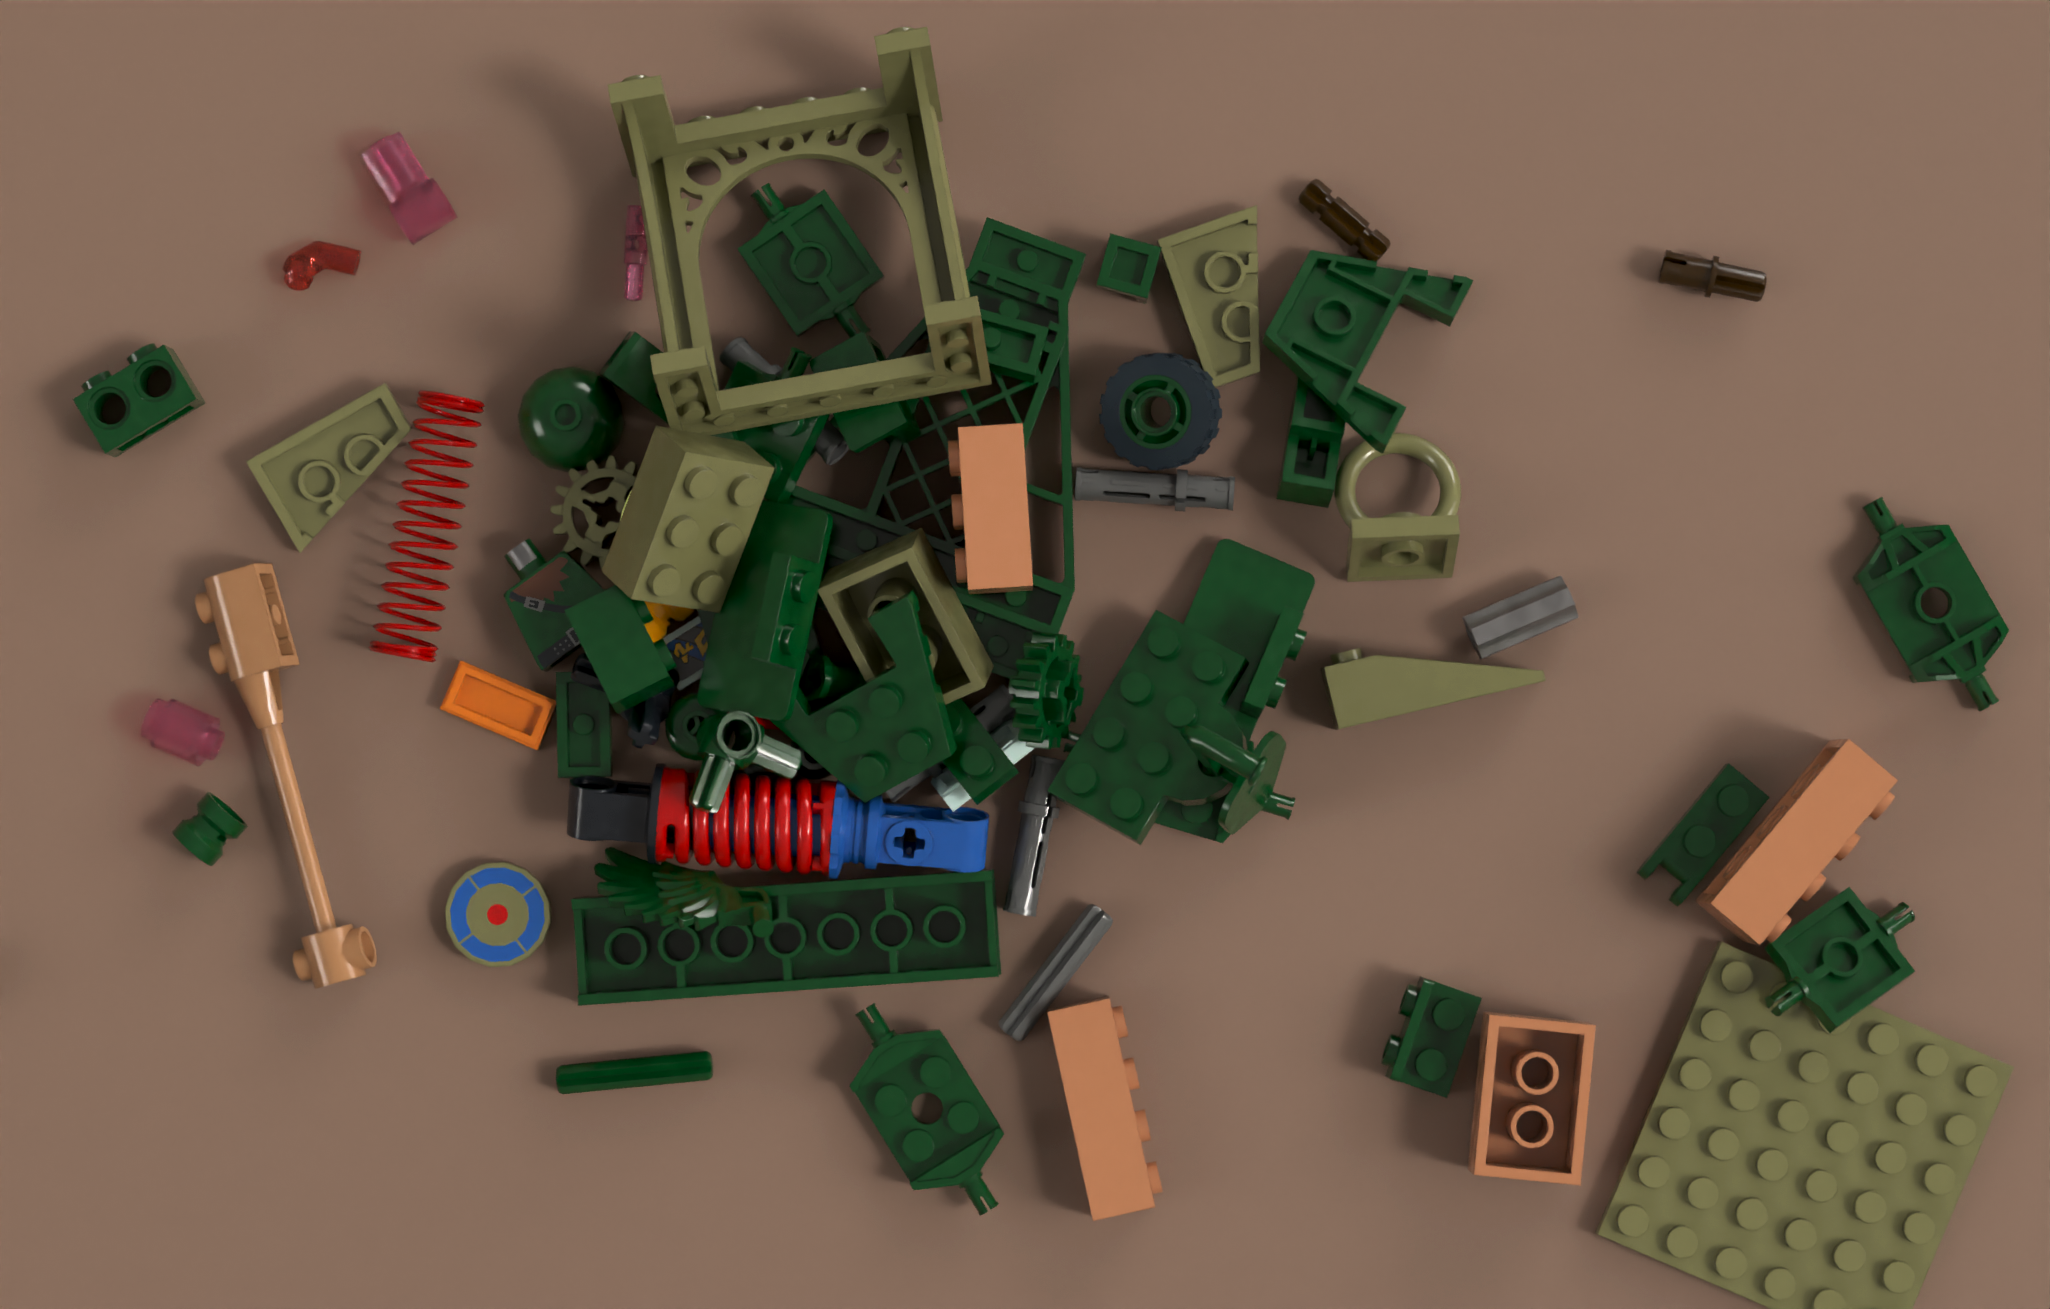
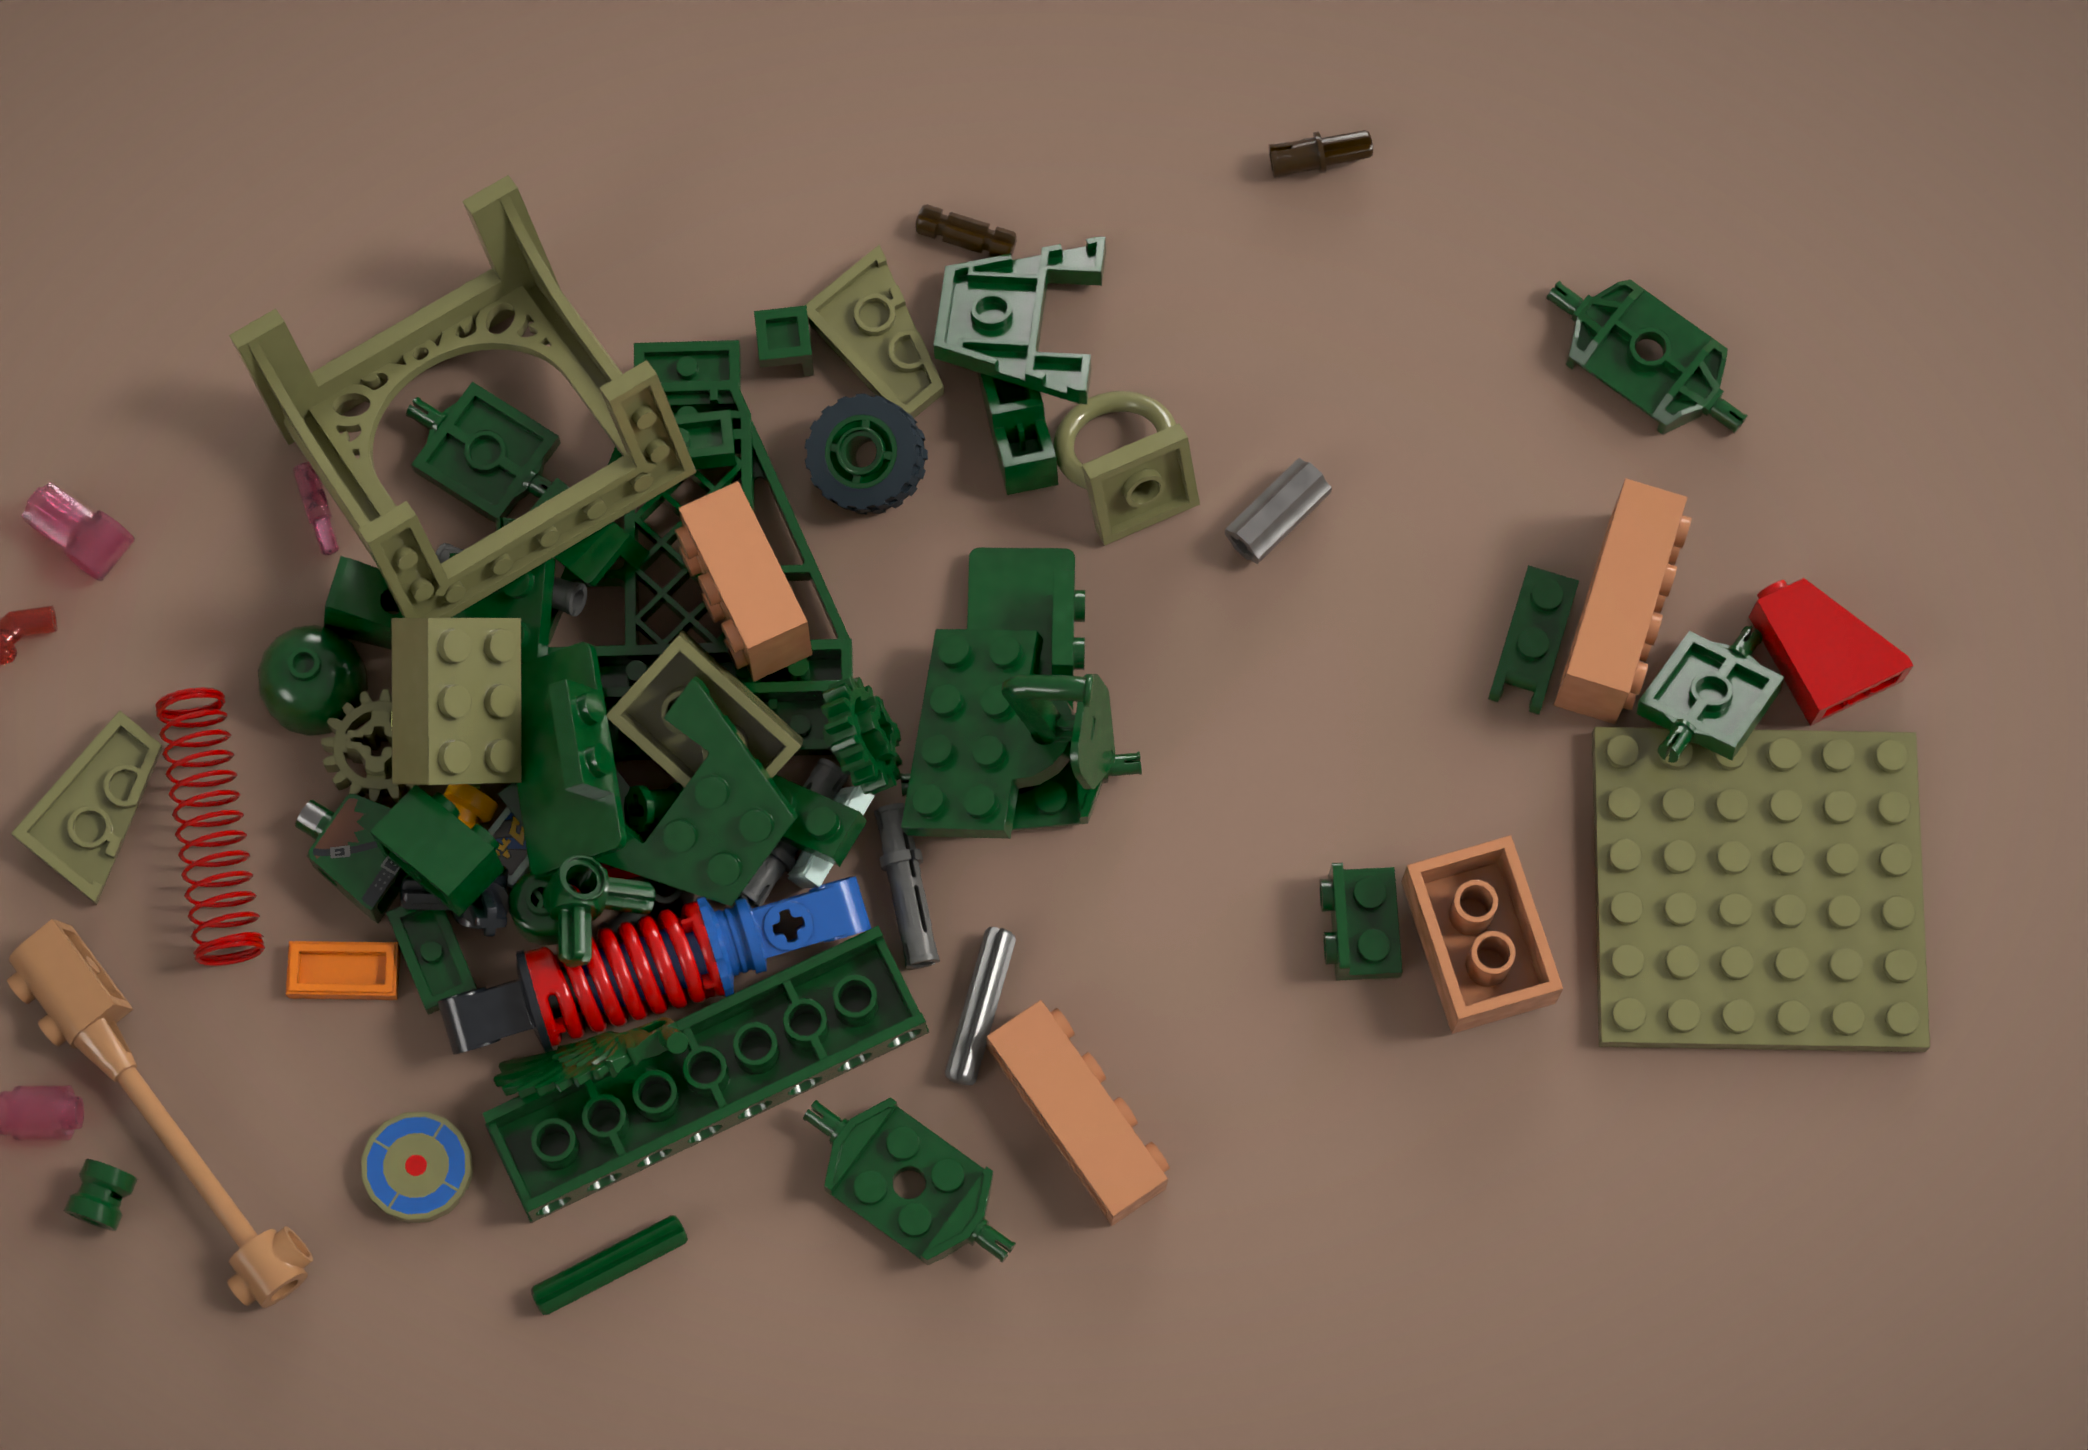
camera: 20 degrees left, 15 degrees down
dark grey pin [1075,467,1235,512] -> none
olive slope [1321,648,1546,730] -> none
none -> red slope [1749,578,1914,726]

